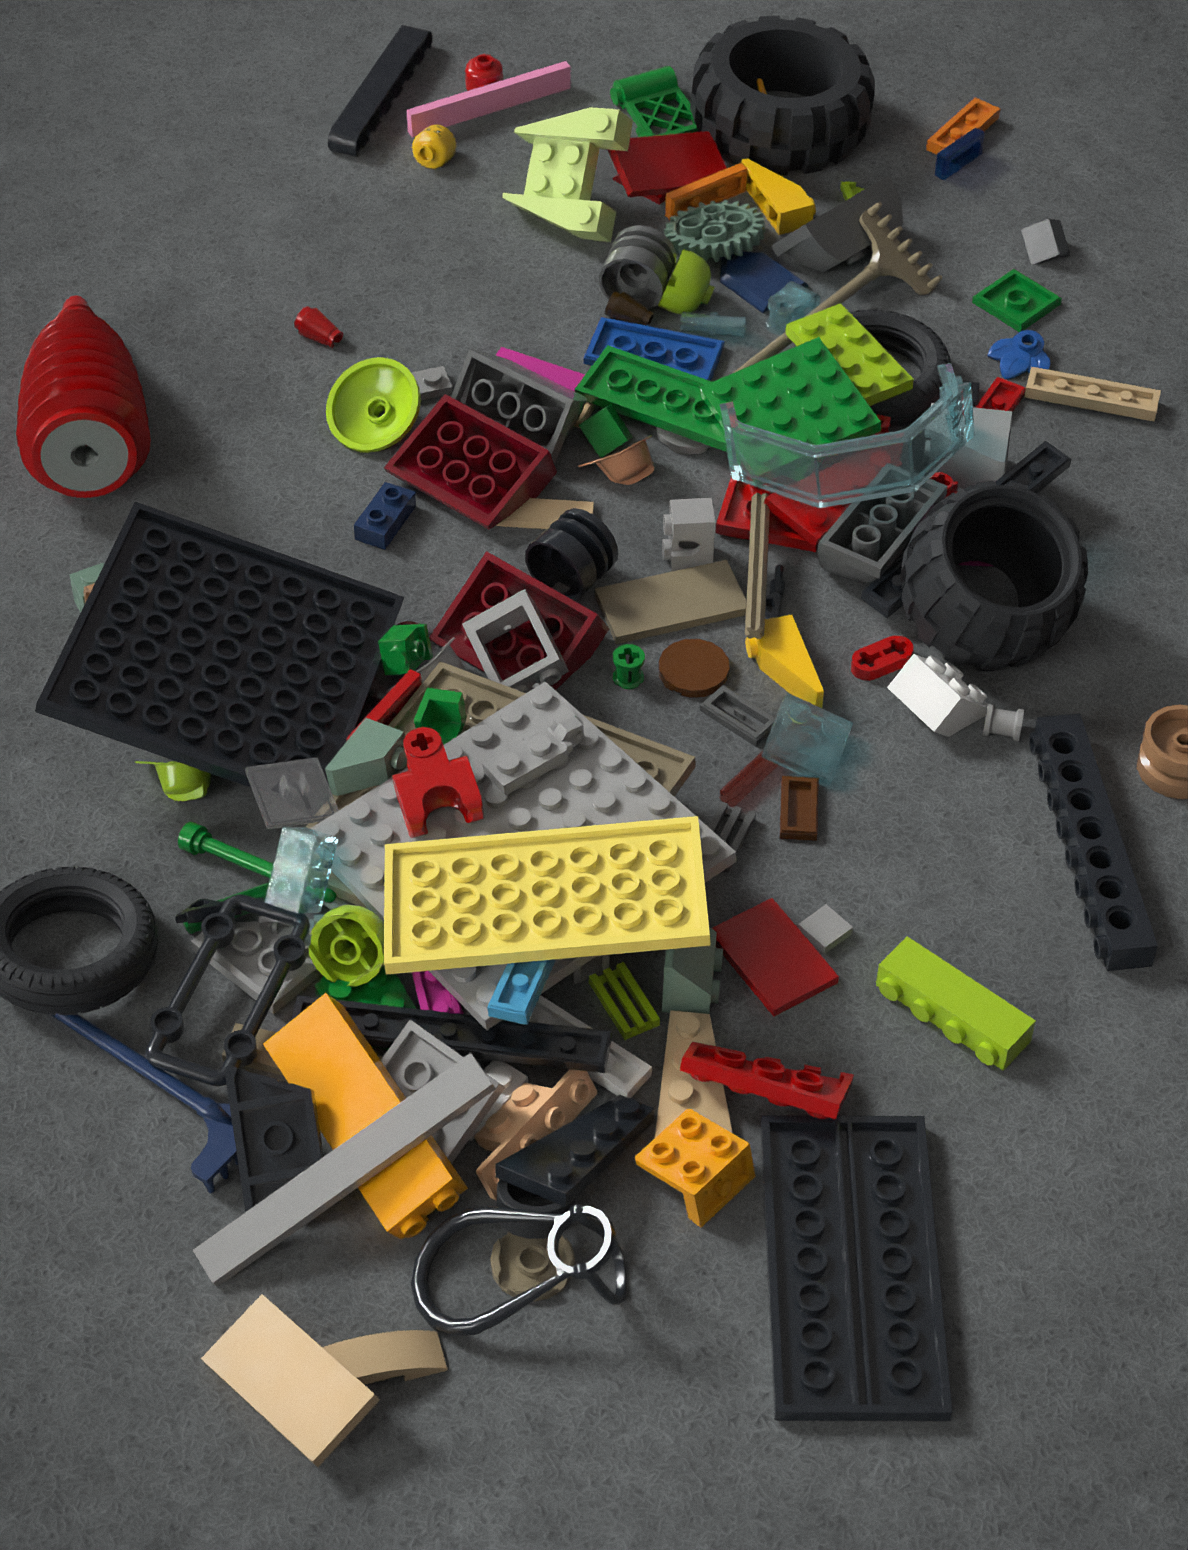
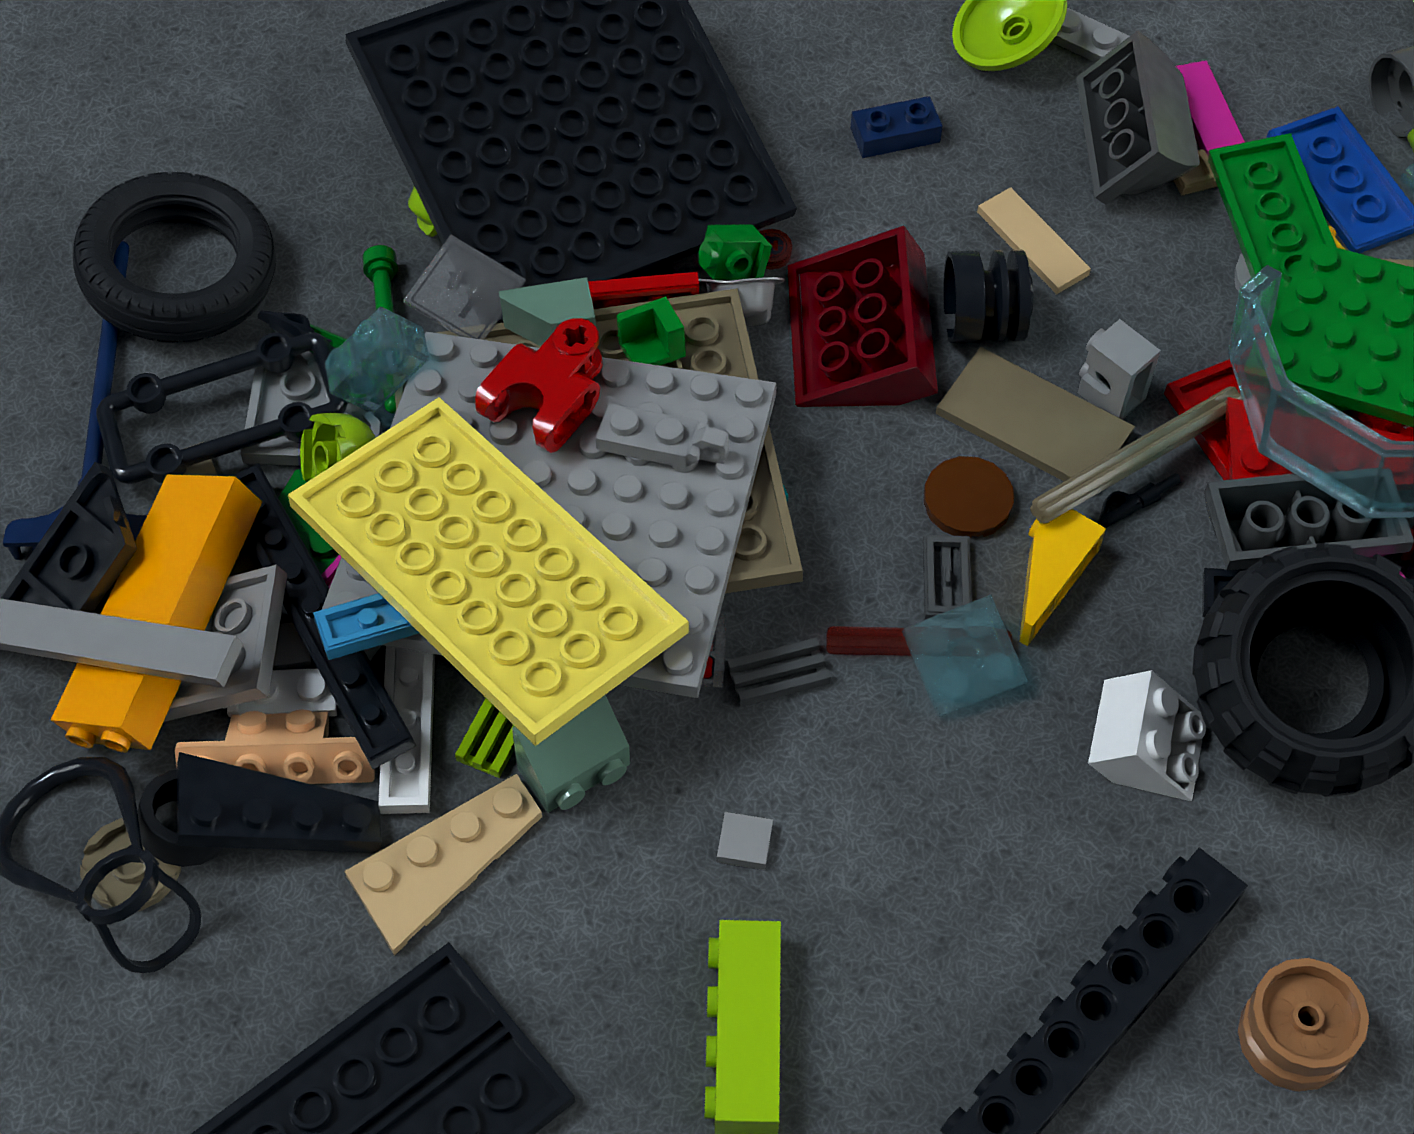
camera: 50 degrees right, 10 degrees up
dark red slope [384,394,557,530] -> none
light grey window [462,589,569,693] -> none
nougat piece [578,435,654,485] -> none
green panel [579,404,633,457] -> none
dark brown cone [605,291,654,326] -> none
green bush [612,644,645,689] -> none
light orange bracket [635,1109,756,1228] -> none
red wing [679,1041,854,1120] -> none
red tile [711,898,839,1017] -> none
reddish brown tile [779,776,819,841] -> none
red beam [851,635,914,681] -> none
light grey bush [983,704,1024,742] -> none

